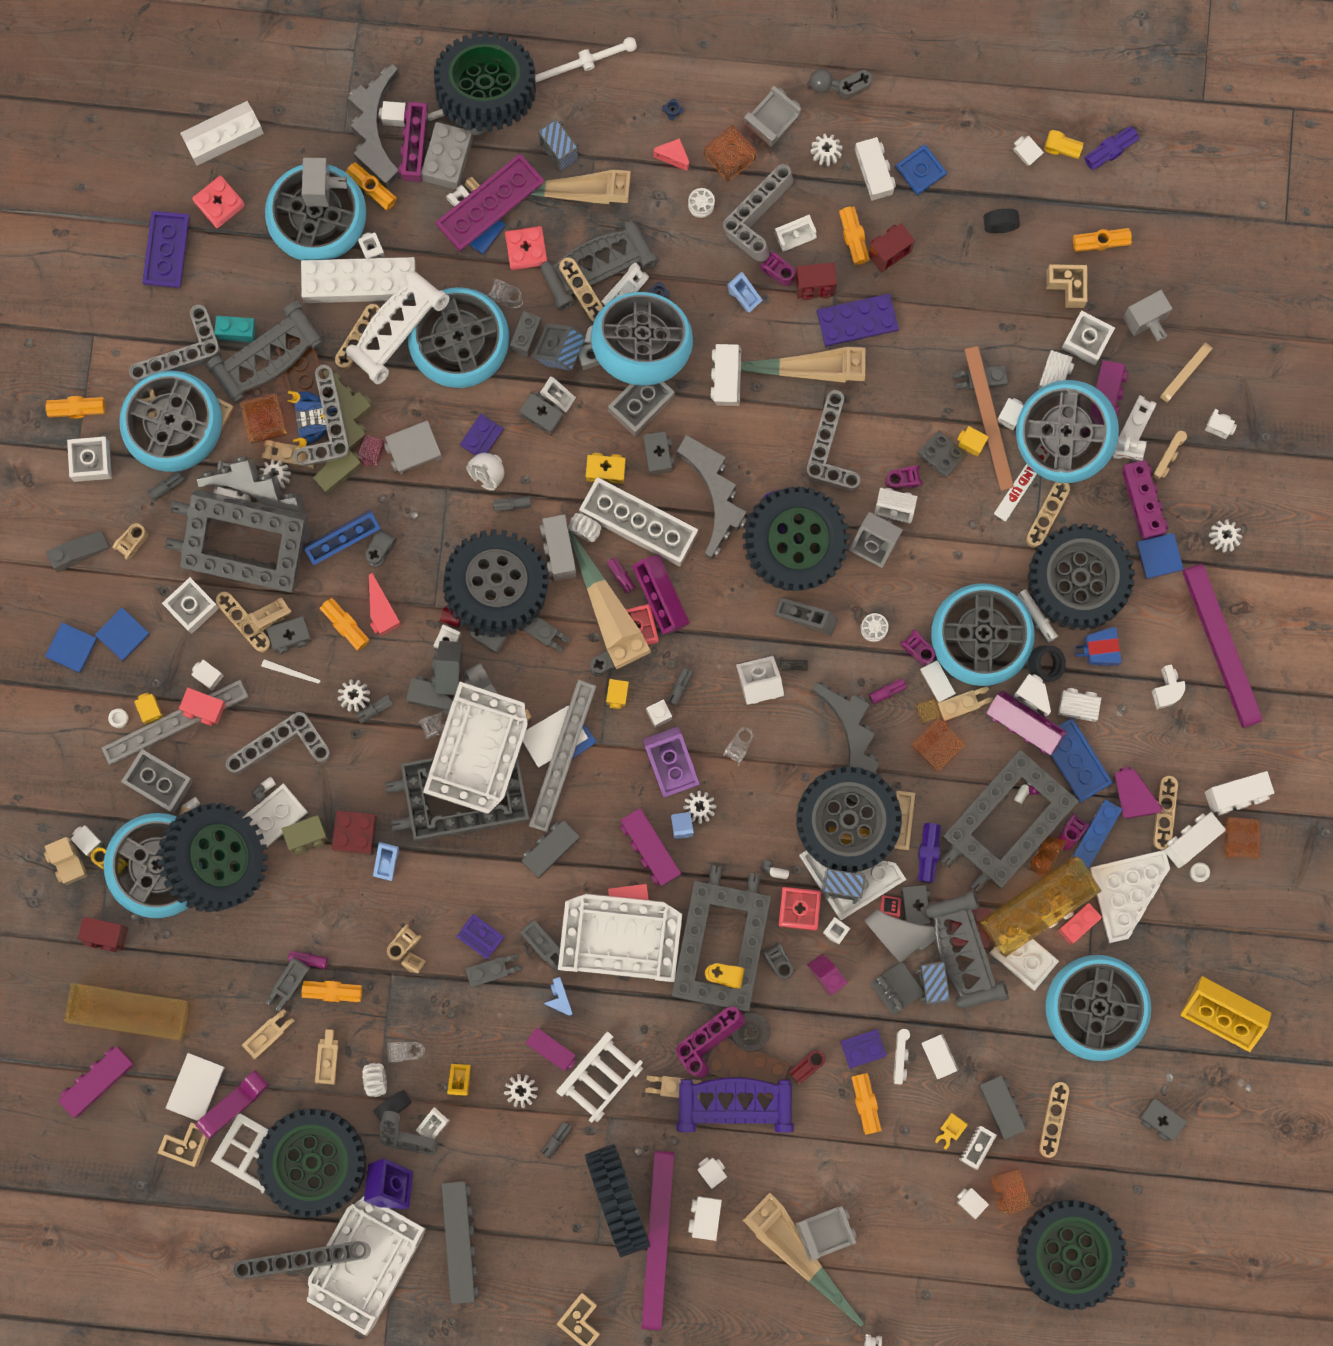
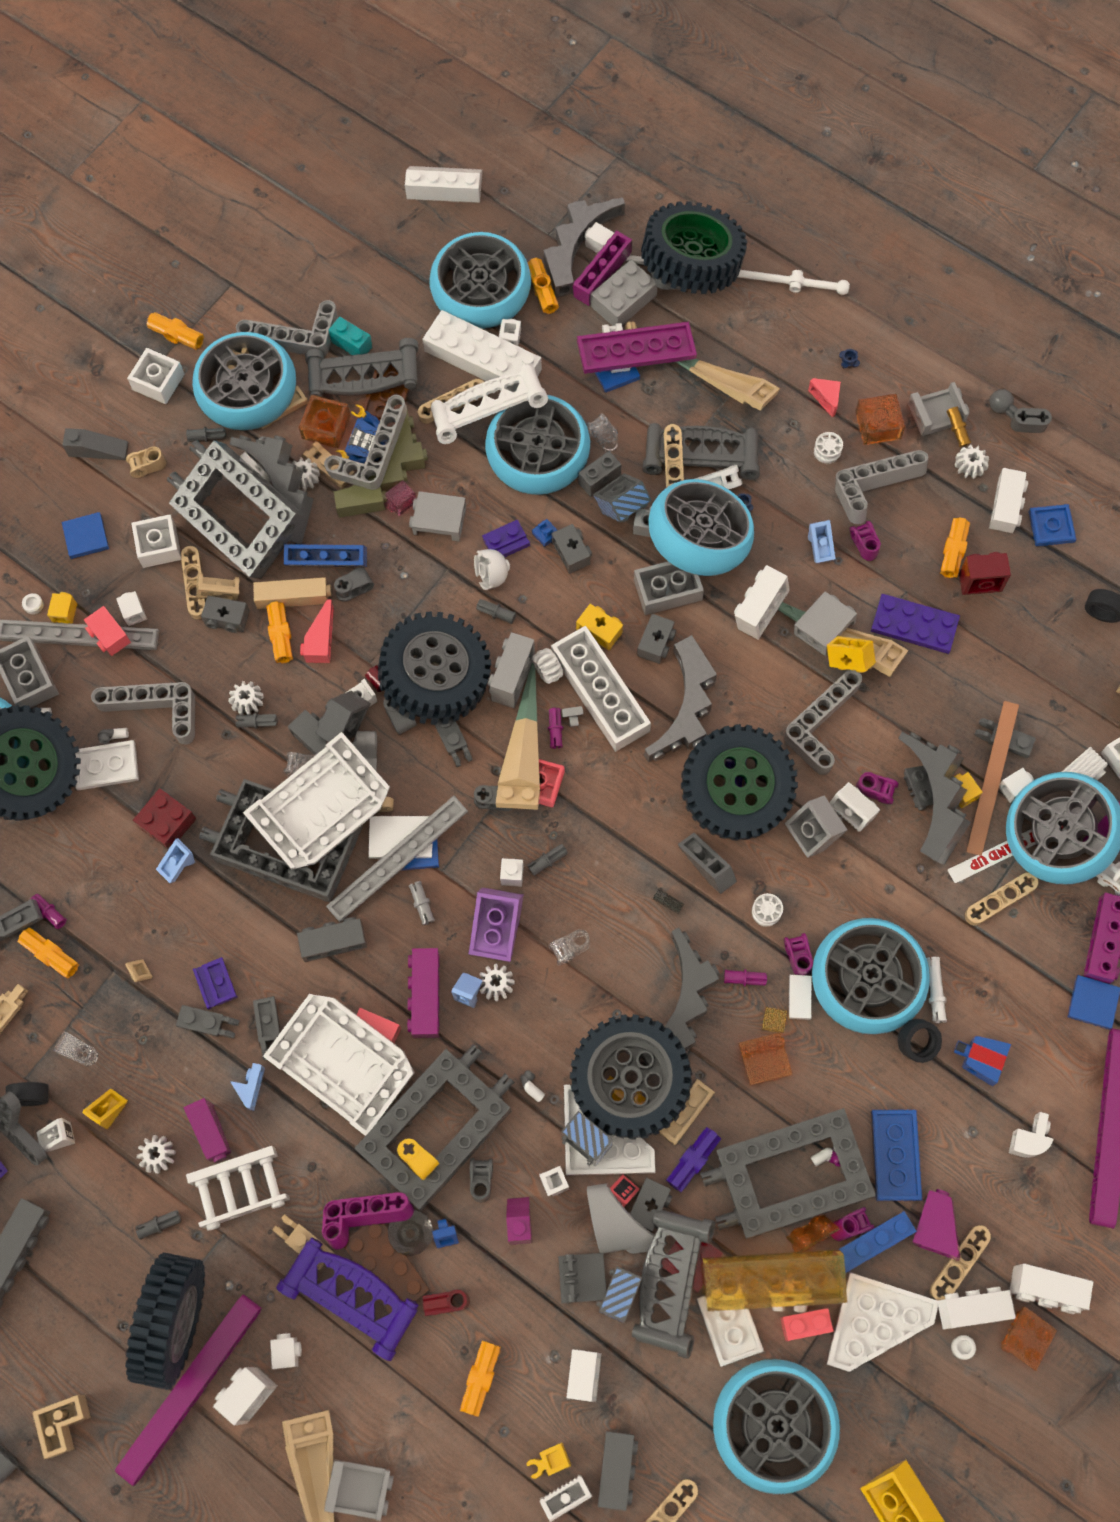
camera: 35 degrees right, 10 degrees down
blue tile [45,622,97,673] -> none
dark purple plate [142,211,190,289] -> none
coral brick [192,176,245,228] -> none
white sticker [261,659,320,683] -> none
olive brick [281,815,330,856] -> none
light grey brick [302,158,347,207] -> none
white gear [362,1063,387,1097] -> none
tan piece [387,924,422,961] -> none
coral brick [505,226,547,270] -> none
dark grey container [538,119,580,173] -> none
white slope [540,376,576,413] -> none
yellow brick [606,679,629,709] -> none
magenta brick [632,555,690,635] -> none
white slope [736,656,784,705] -> none
white hinge [774,215,817,253] -> none
coral brick [779,887,821,930] -> none
dark red brick [795,263,837,300] -> none
dark purple plate [840,1029,887,1069] -> none
white plate [893,1029,910,1085] -> none
tan hinge [937,686,993,722] -> none
brick [986,690,1067,755] -> none
white slope [1013,674,1051,718] -> none
wheel [1027,523,1135,630] -> none
white brick [1058,688,1101,722] -> none
none -> tan brick [253,577,332,609]
none -> light grey pin [409,881,435,925]
none -> blue tile [432,1219,459,1249]
none -> blue tile [532,519,558,547]
none -> light grey tile [561,706,583,727]
none -> light grey panel [794,592,857,656]
none -> yellow brick [827,636,876,673]
none -> dark grey arch [898,731,971,865]
none -> pearl gold pin [946,406,971,448]

